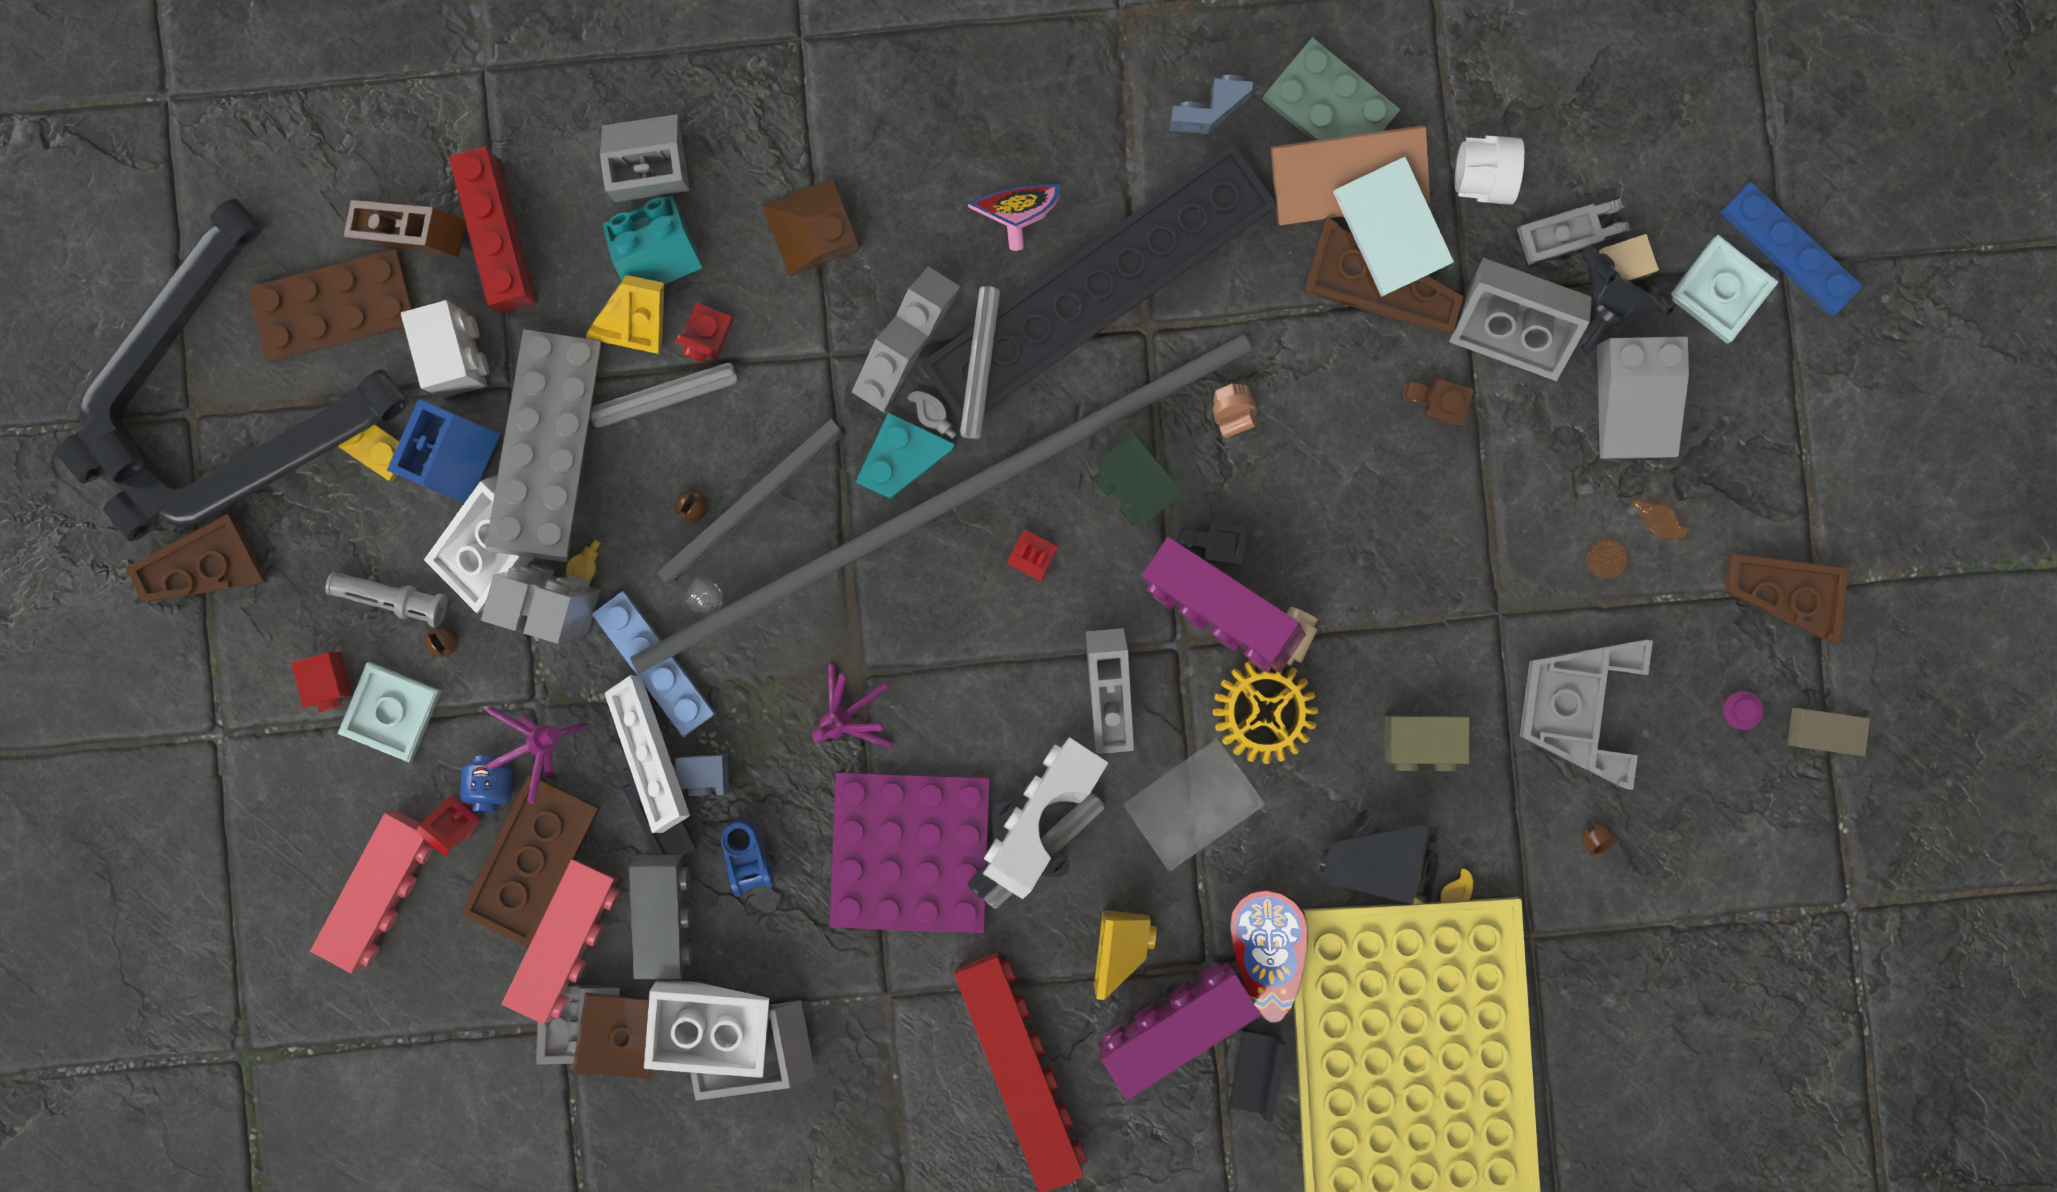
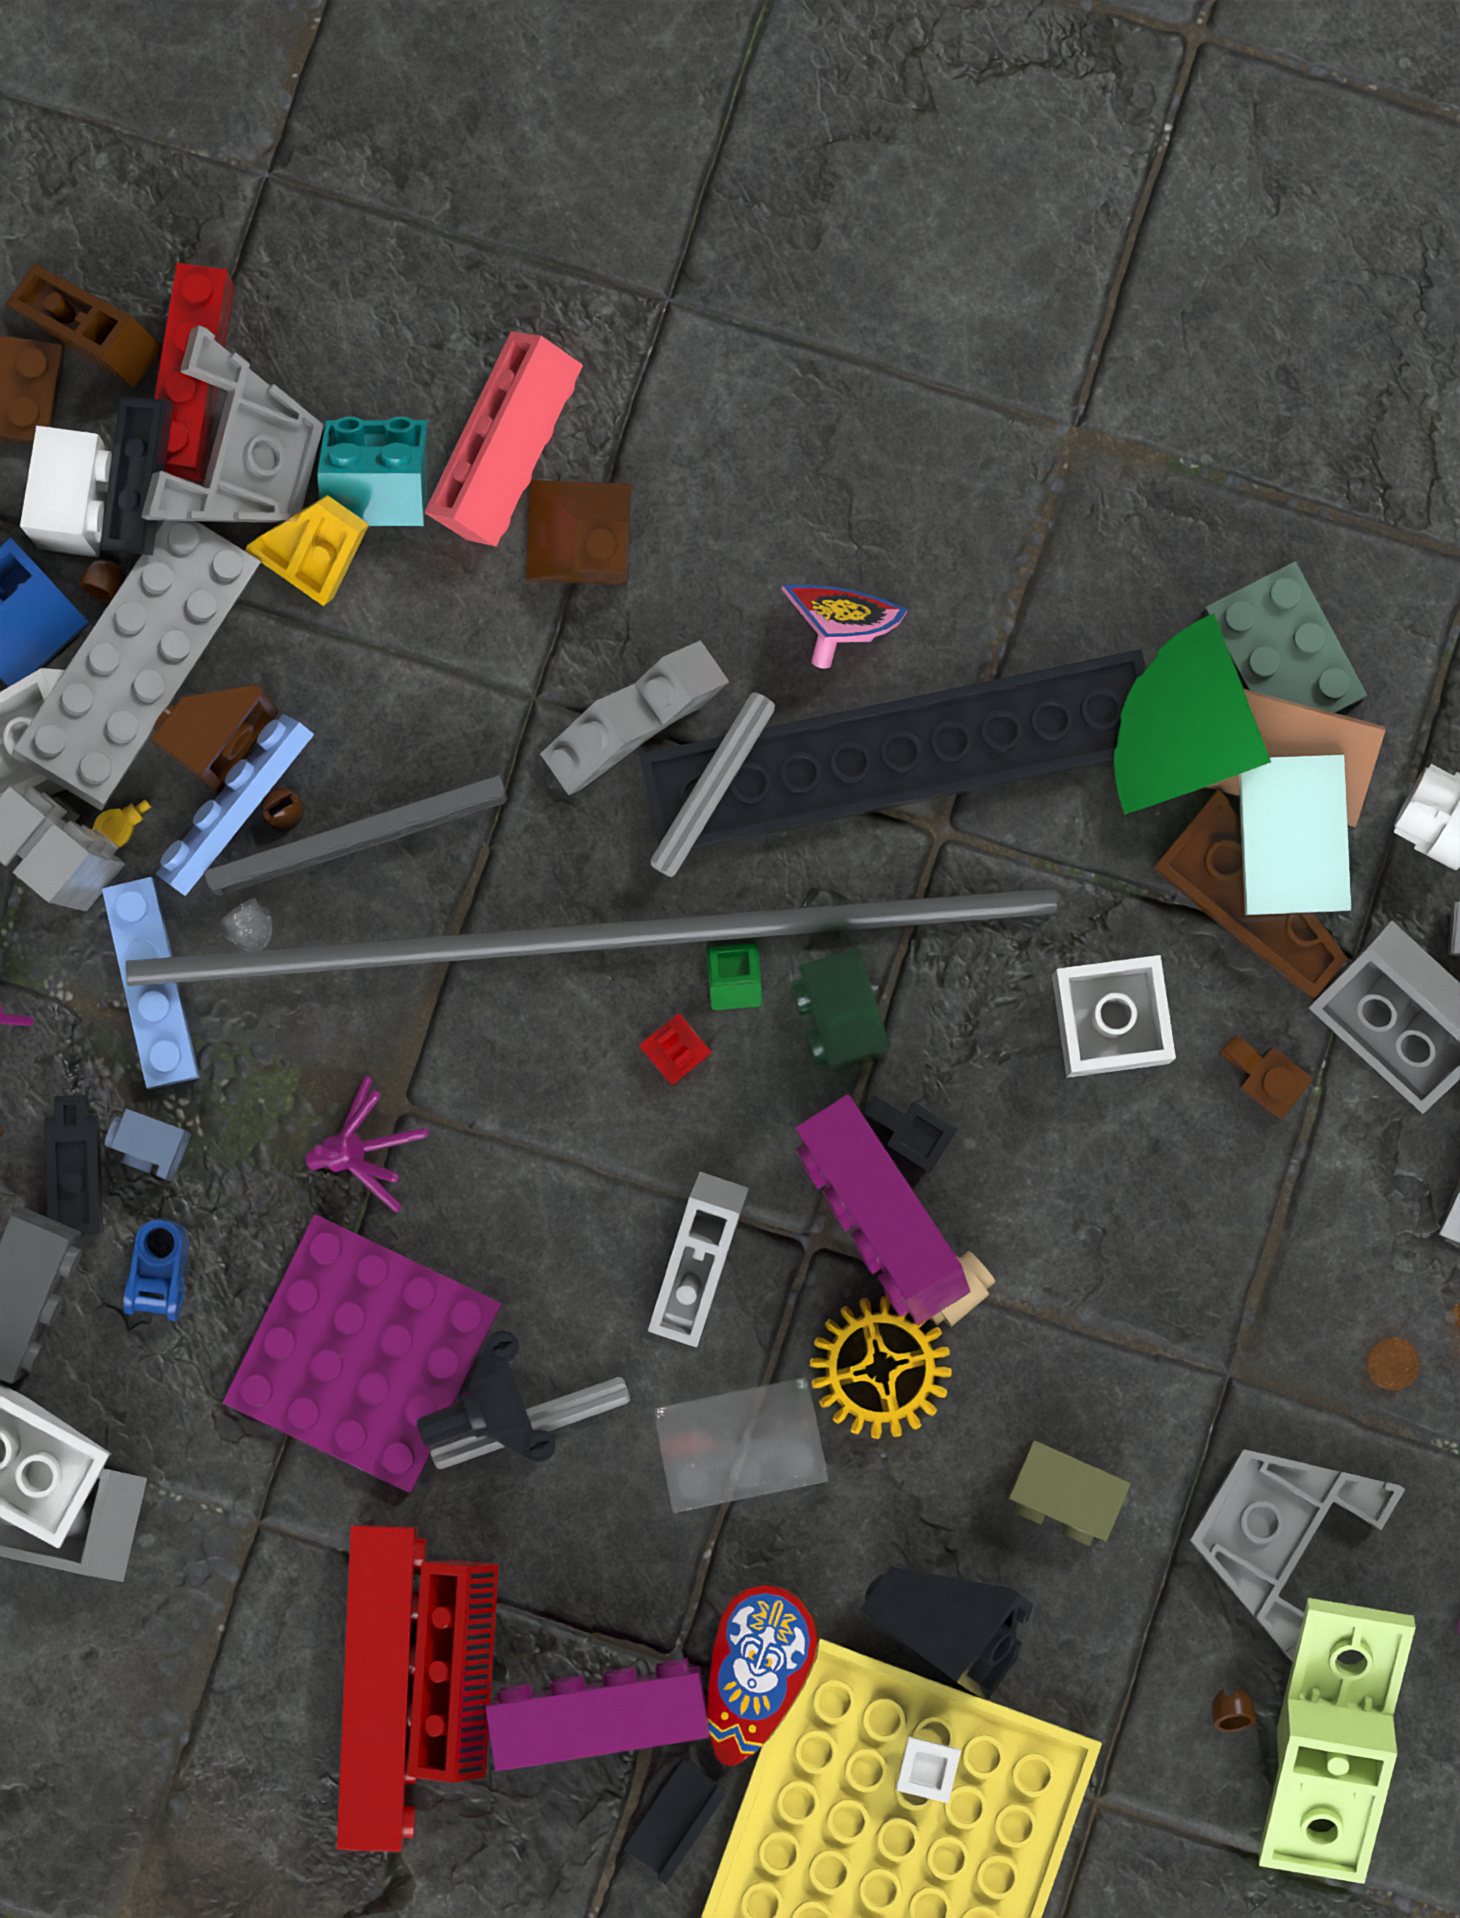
camera: 25 degrees right, 5 degrees down
light grey axle [590,363,738,428] -> none
light grey slope [600,114,690,202] -> none
white plate [604,675,690,833] -> none
red bracket [675,302,734,363] -> none
teal wing [855,413,955,499] -> none
light grey piece [908,391,957,439] -> none
white arch [983,737,1108,899] -> none
yellow slope [1094,910,1157,1000] -> none
sand blue slope [1170,75,1253,134] -> none
nougat piece [1212,383,1257,439] -> none
yellow piece [1440,868,1473,901] -> none
none -> reddish brown hinge [79,559,124,603]
none -> black tile [99,396,174,556]
none -> light grey wing [141,325,324,523]
none -> reddish brown slope [151,685,279,793]
none -> light blue plate [156,714,314,896]
none -> red brick [408,1560,499,1783]
none -> coral brick [424,331,583,546]
none -> green slope [706,943,763,1010]
none -> white plate [896,1736,961,1803]
none -> white brick [1052,955,1176,1078]
none -> green brick [1114,613,1271,815]
none -> yellowish green bracket [1258,1598,1415,1884]

